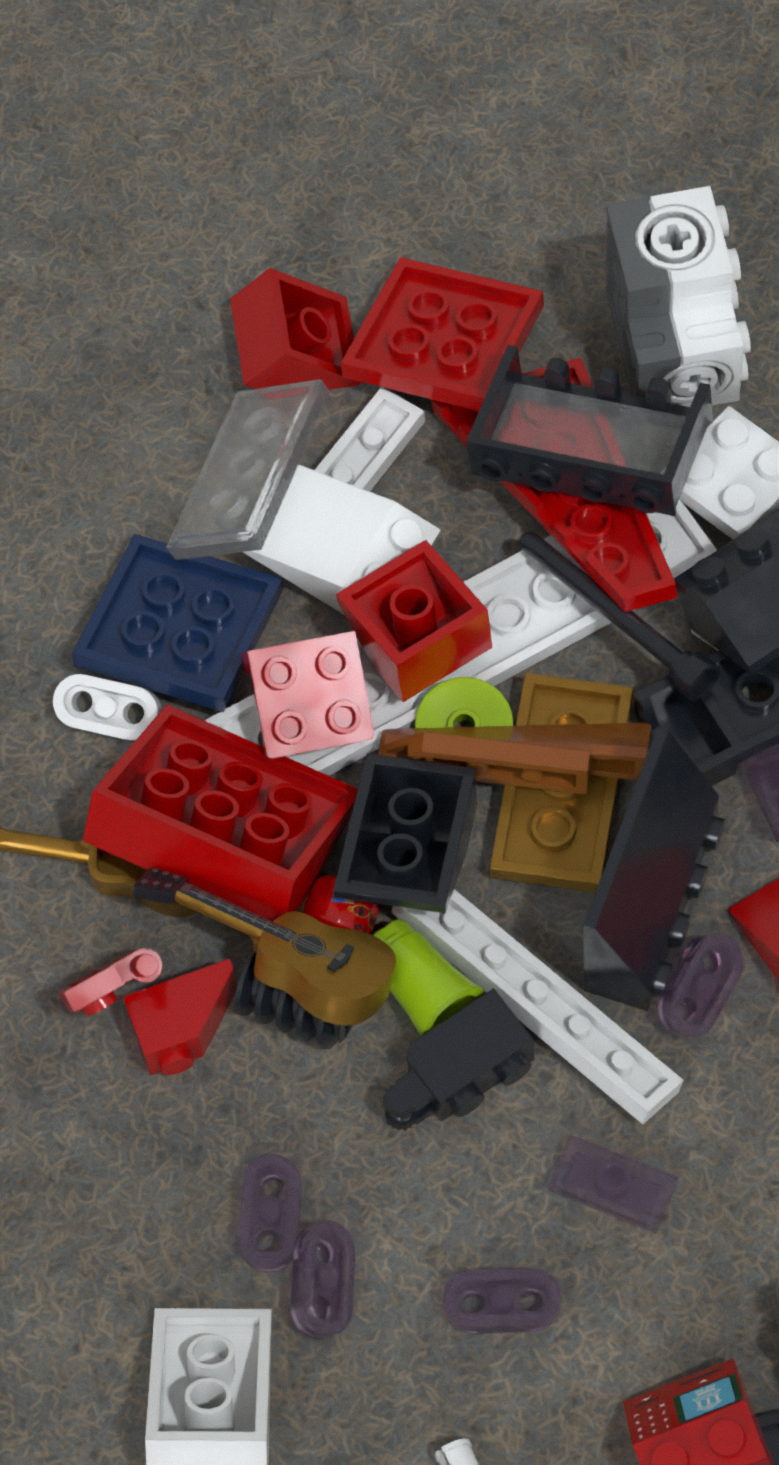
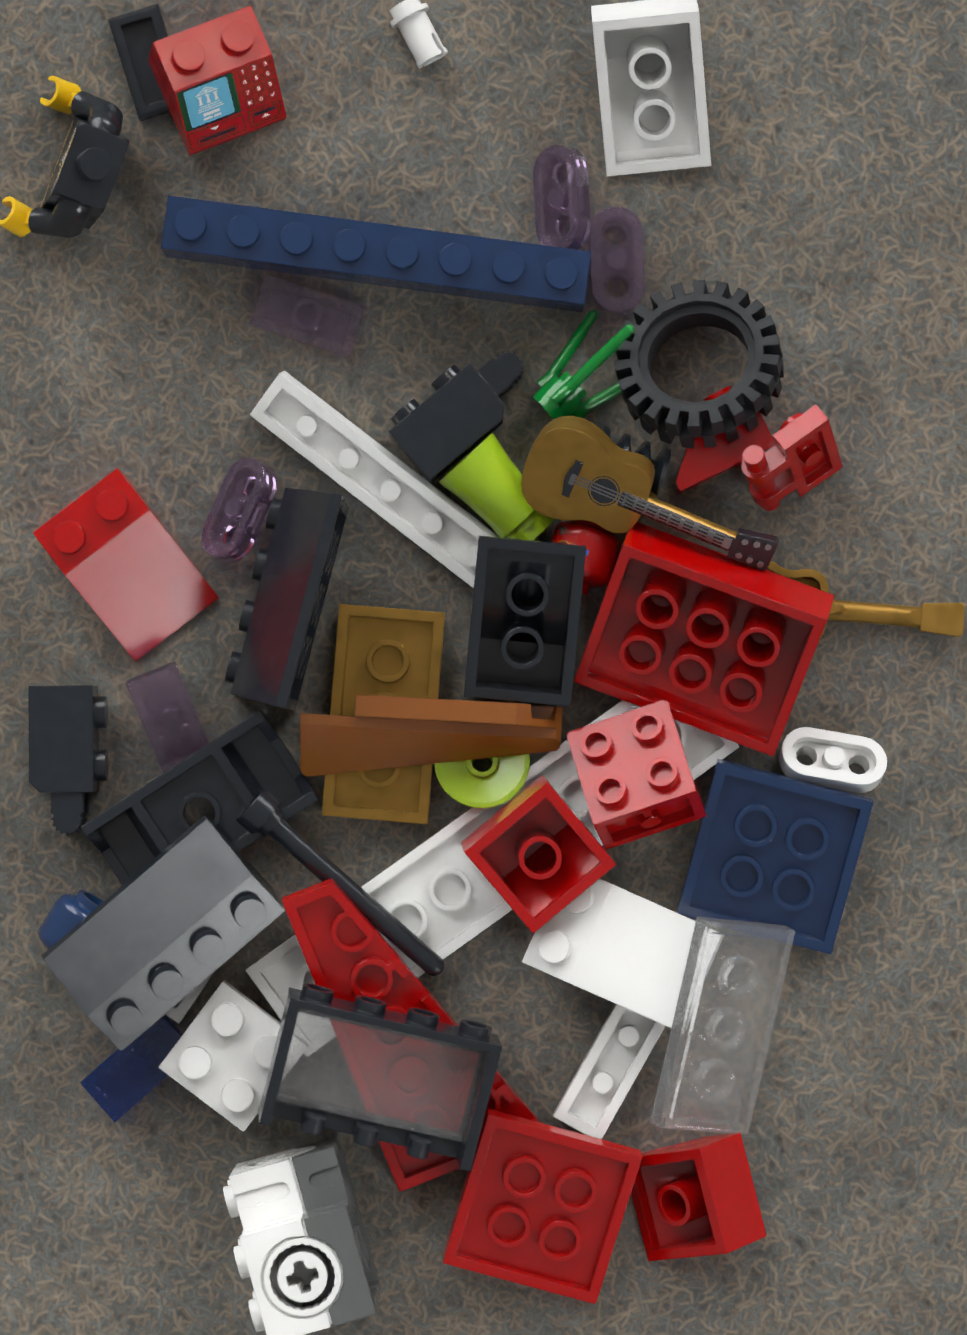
camera: 175 degrees right, 25 degrees up
clear purple plate [443,1268,561,1334] -> none
none -> dark blue brick [161,195,591,312]
none -> green plant [532,310,635,419]
none -> black tyre [614,280,784,449]

